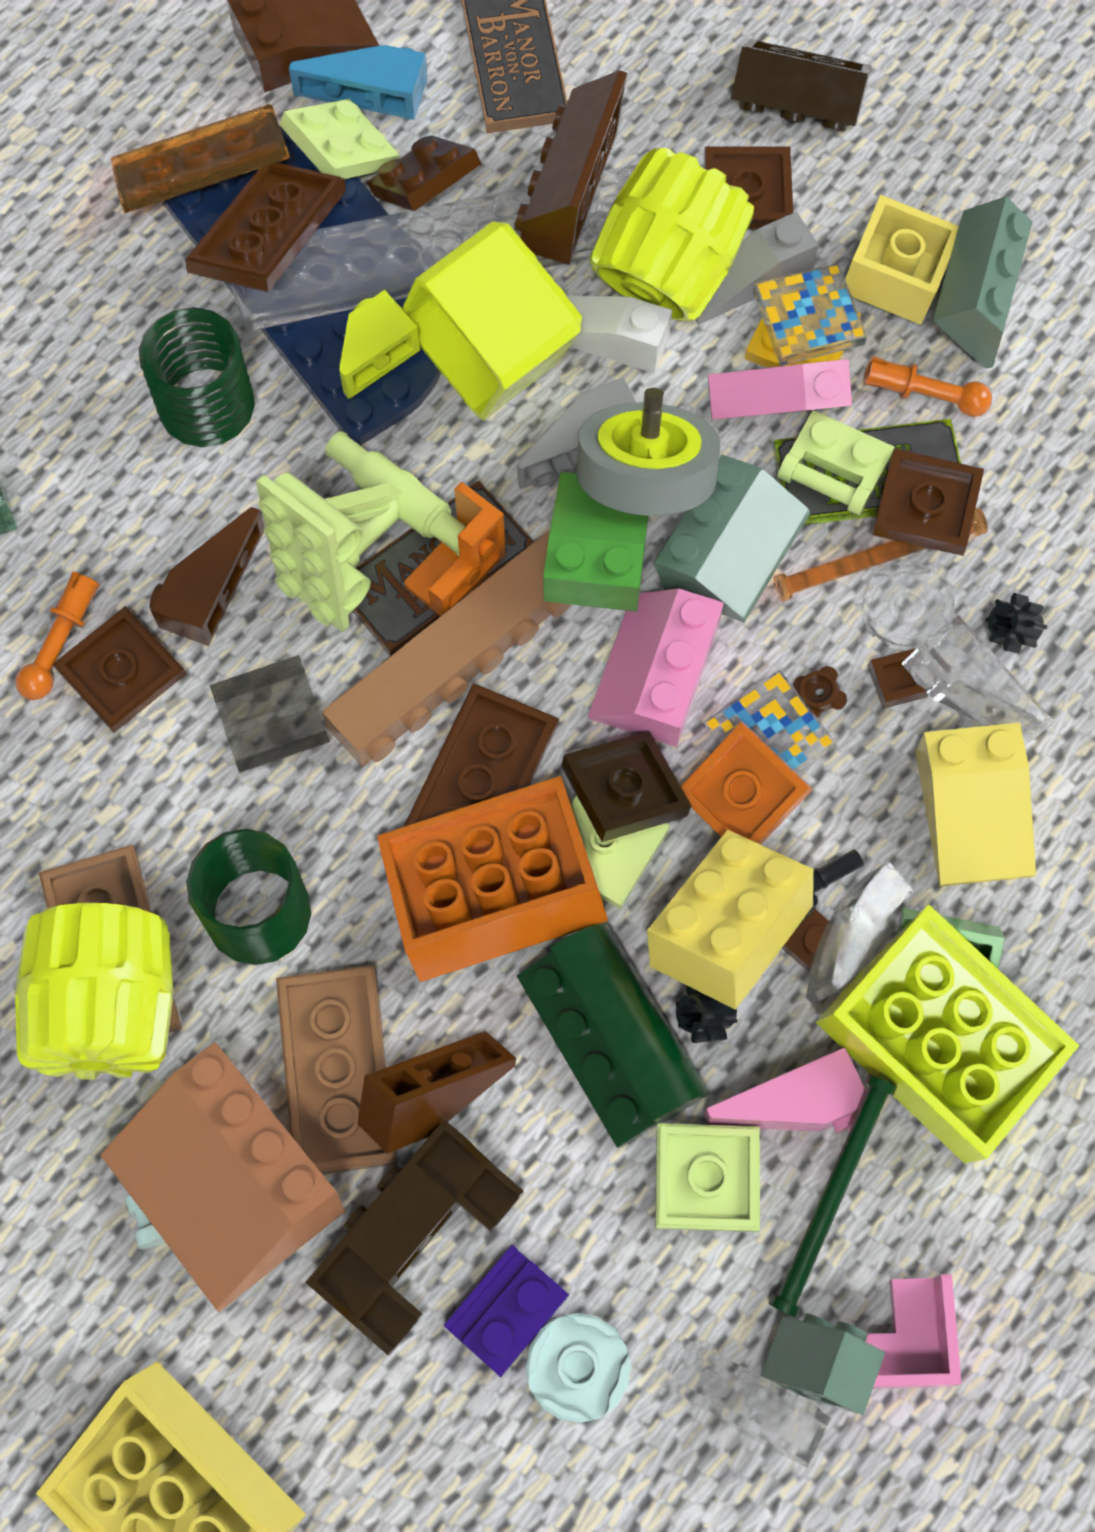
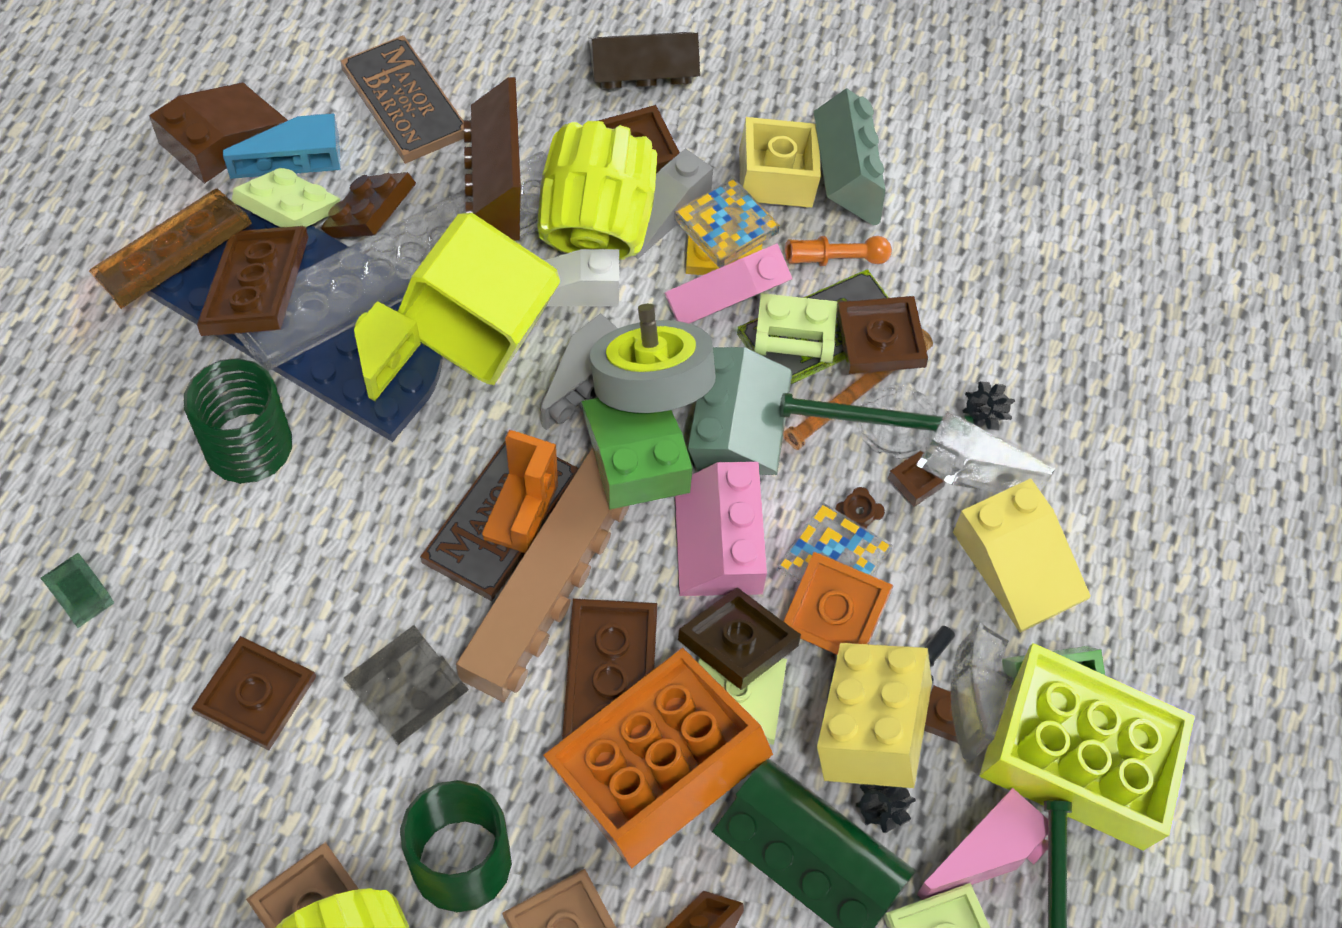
camera: 25 degrees left, 10 degrees down
orange pin [15,571,100,700] -> none
reddish brown slope [149,507,265,646] -> none
yellowish green plate [256,431,466,632] -> none
none -> dark green bar [780,393,973,439]

